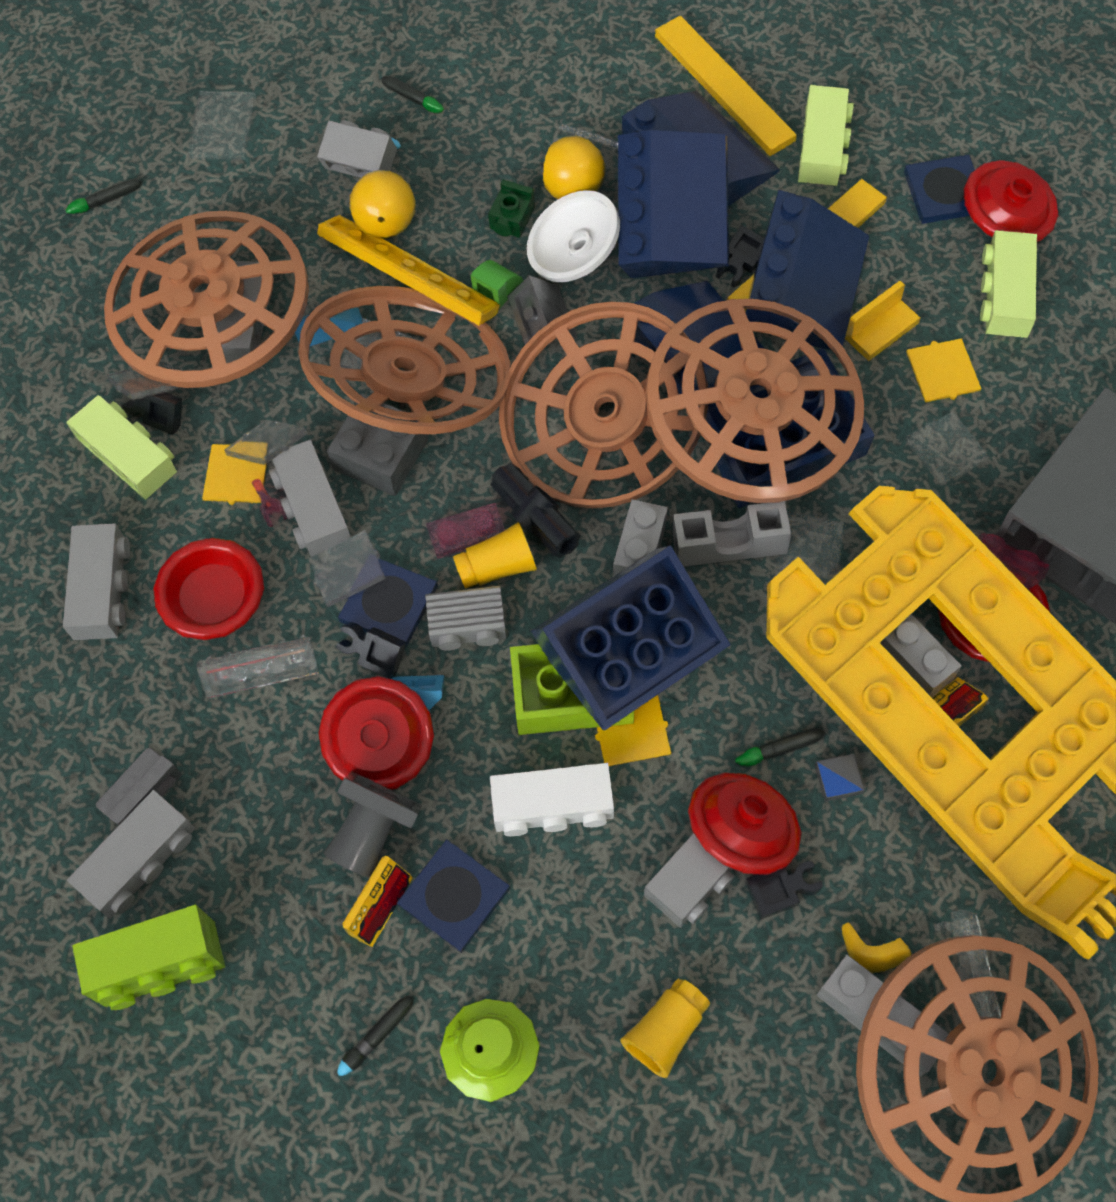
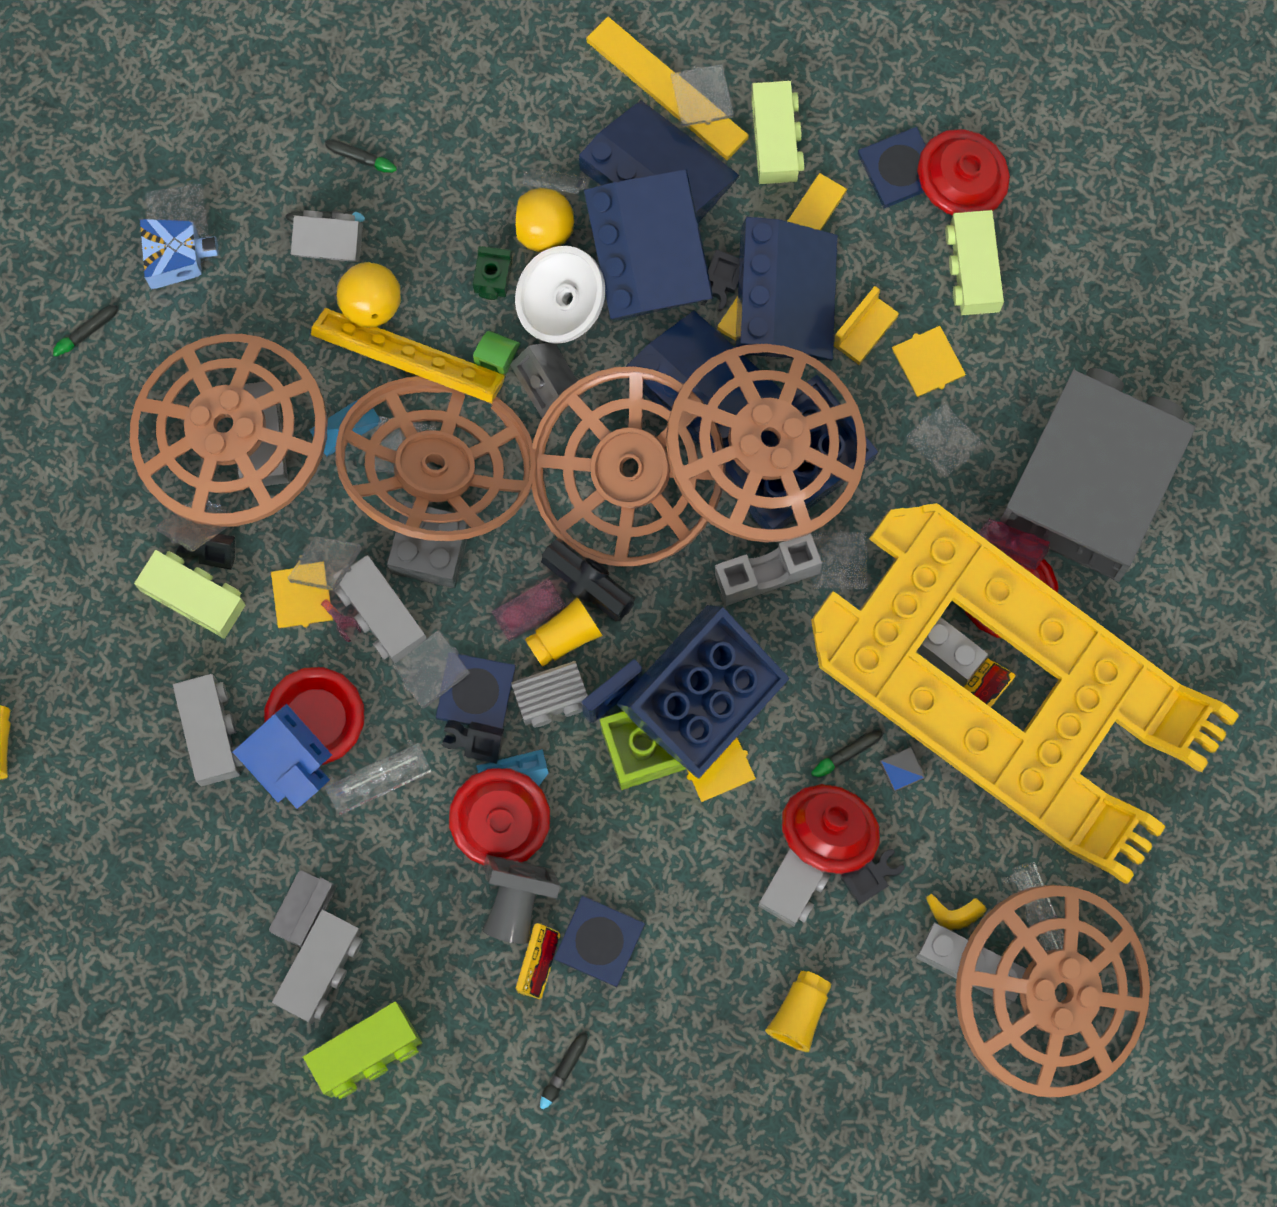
camera: 15 degrees left, 10 degrees up
lime hat [440,999,540,1102] -> none
white brick [490,763,614,836] -> none
light grey brick [613,499,668,577] -> none
none -> torso [140,219,218,289]
none -> piece [233,704,332,809]
none -> dark blue tile [581,659,642,723]
none -> clear piece [671,64,734,127]

